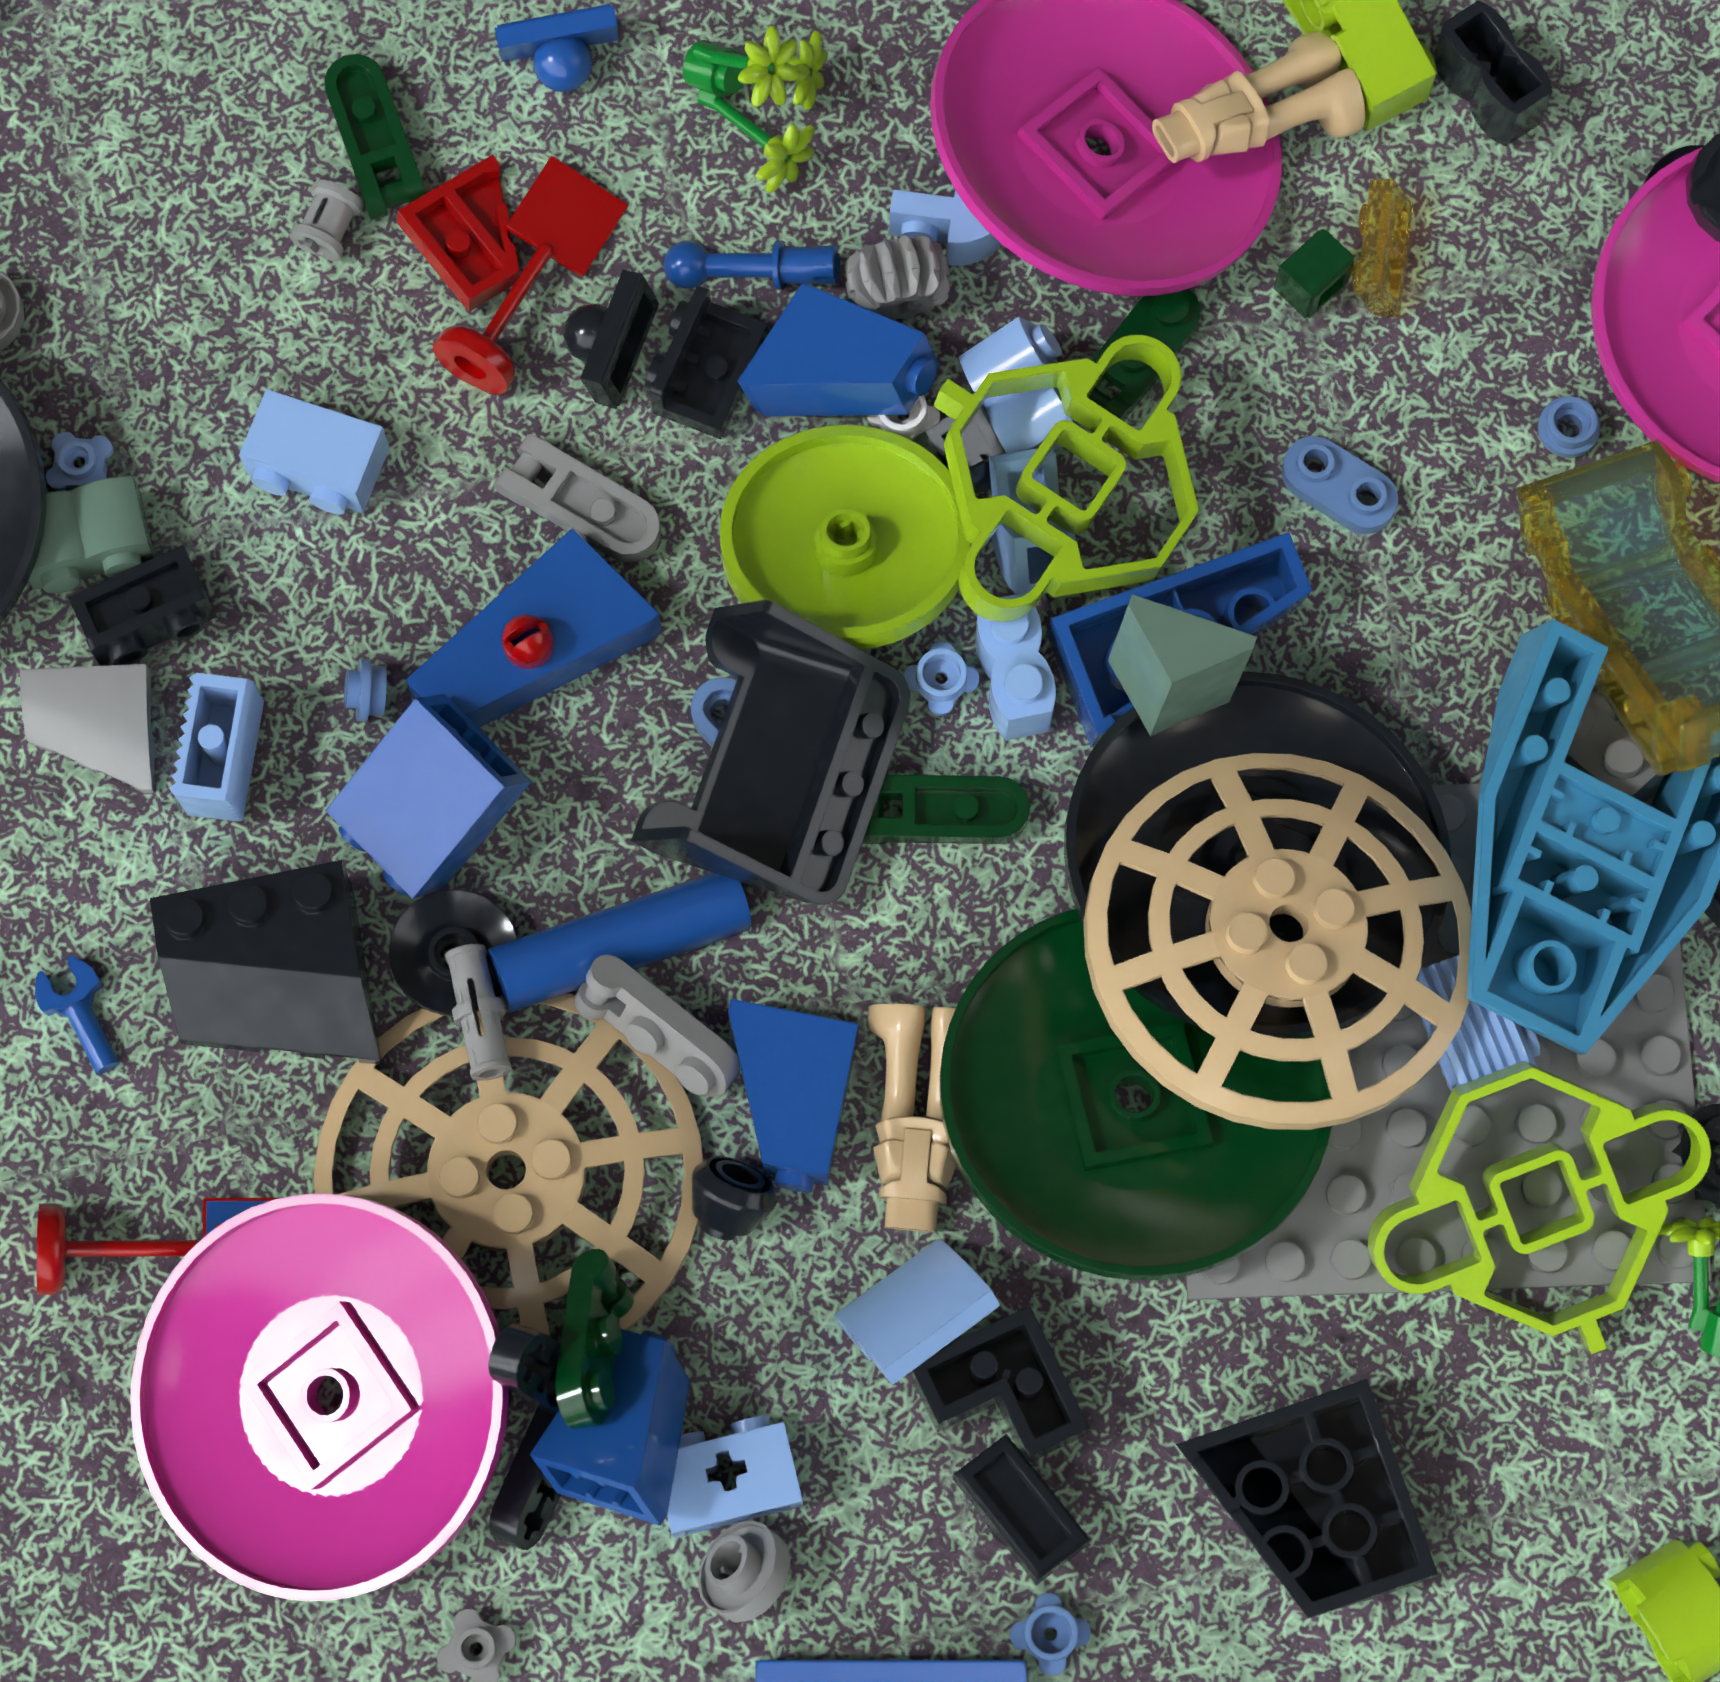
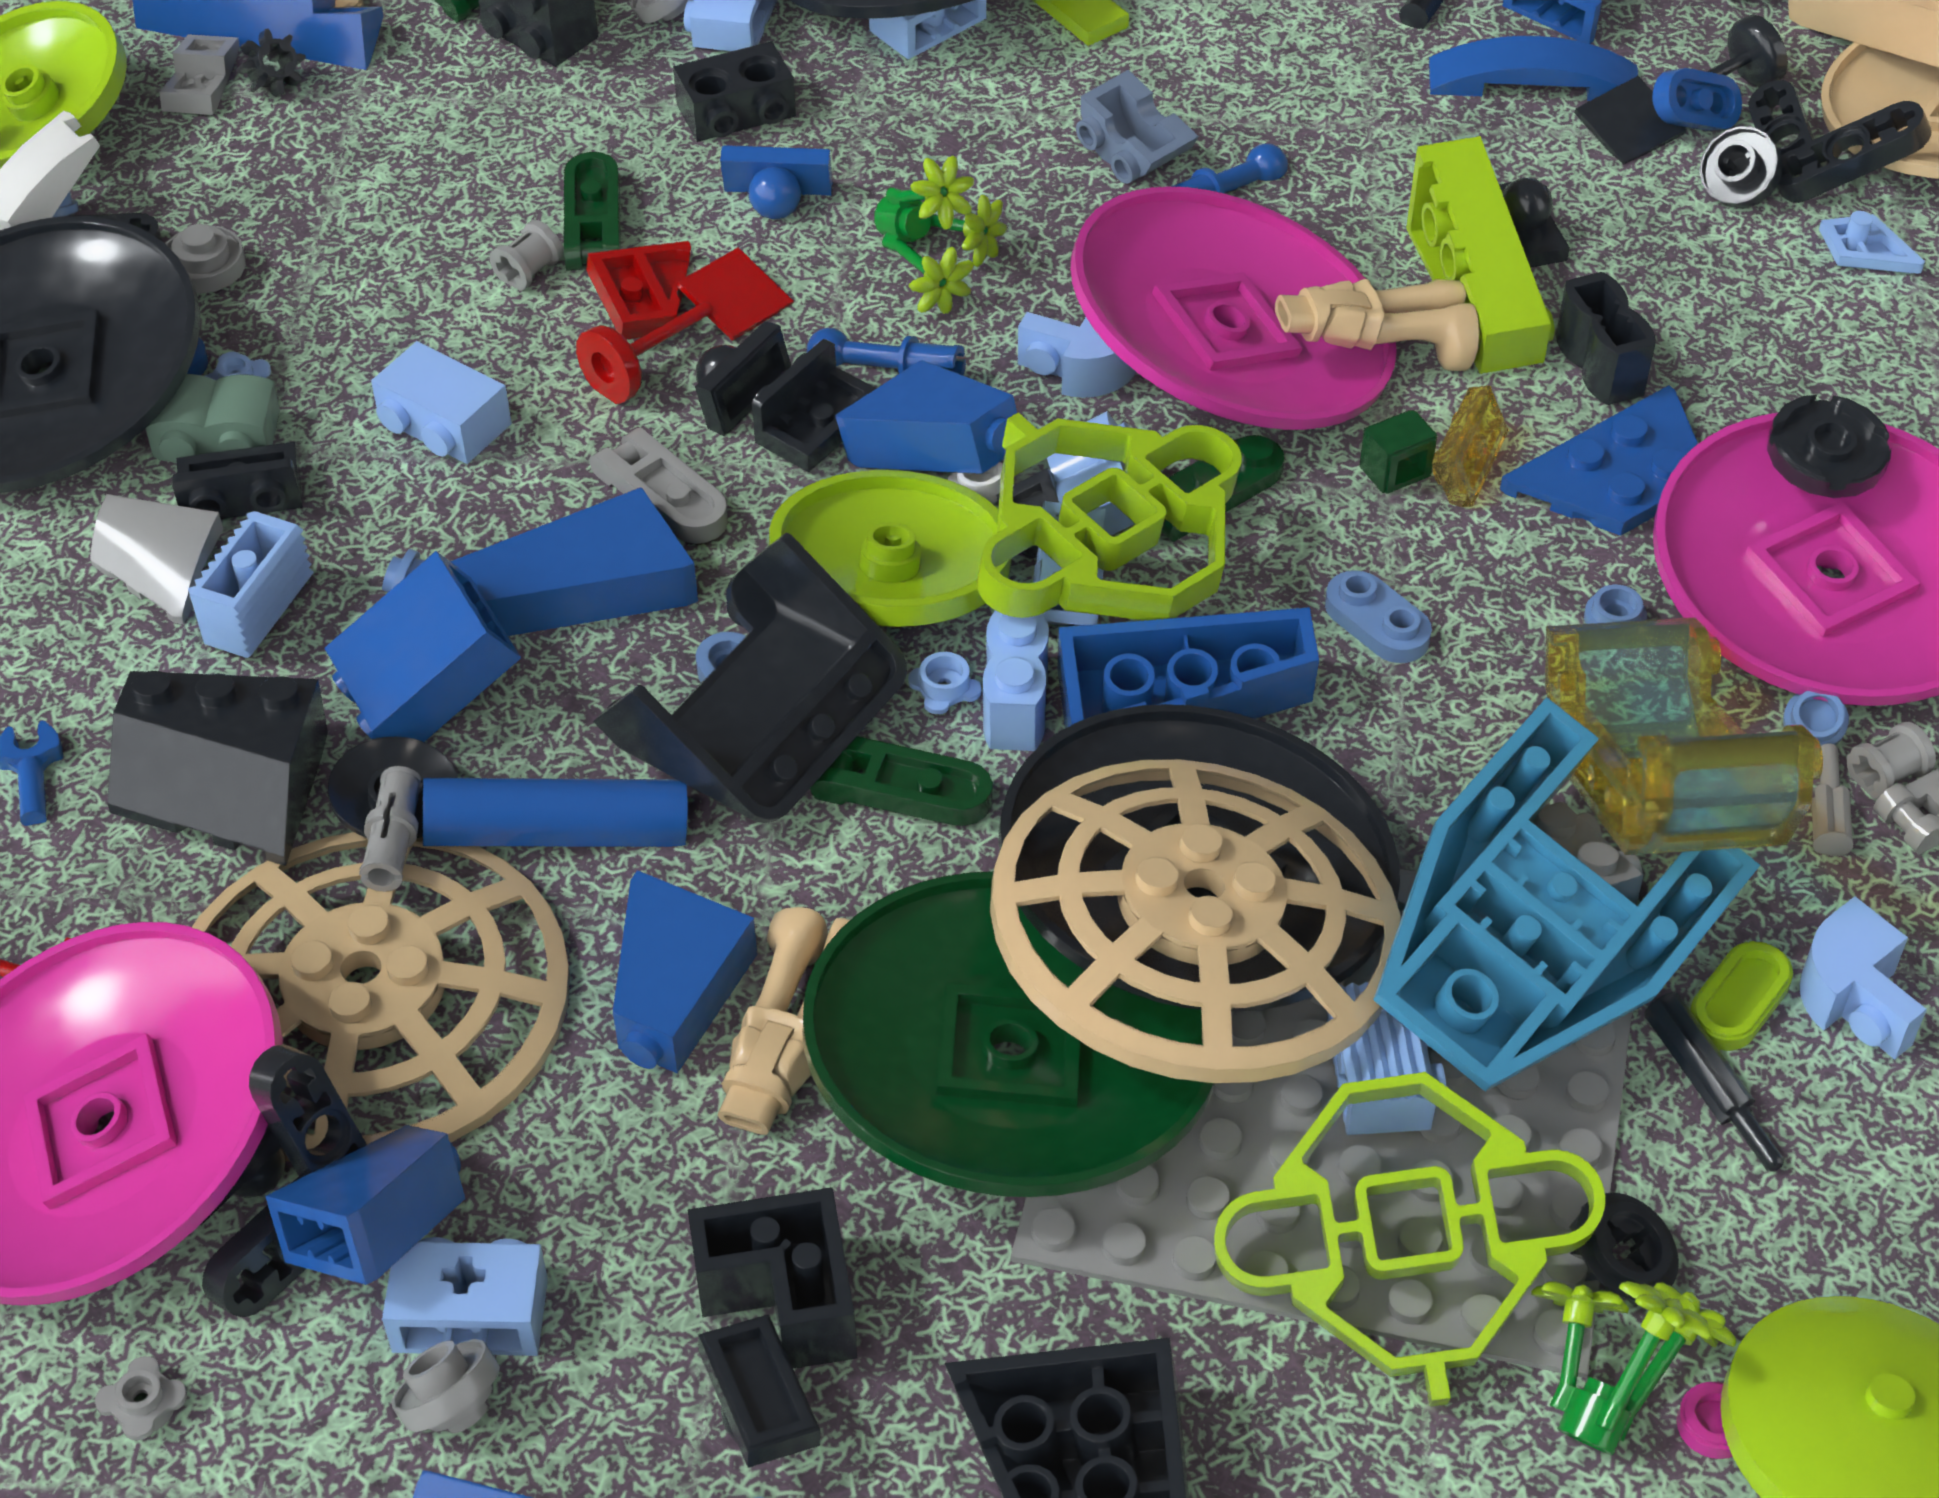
camera: 15 degrees right, 25 degrees down
red hinge [501,614,554,669] -> none
dark green plate [555,1249,634,1429] -> none
light grey plate [574,954,741,1097] -> none
black cone [692,1156,777,1240] -> none
light blue slope [833,1238,1000,1385] -> none
light grey gear [845,235,951,321] -> none
sand green slope [1108,594,1257,736] -> none
none -> blue wing [1500,385,1698,536]

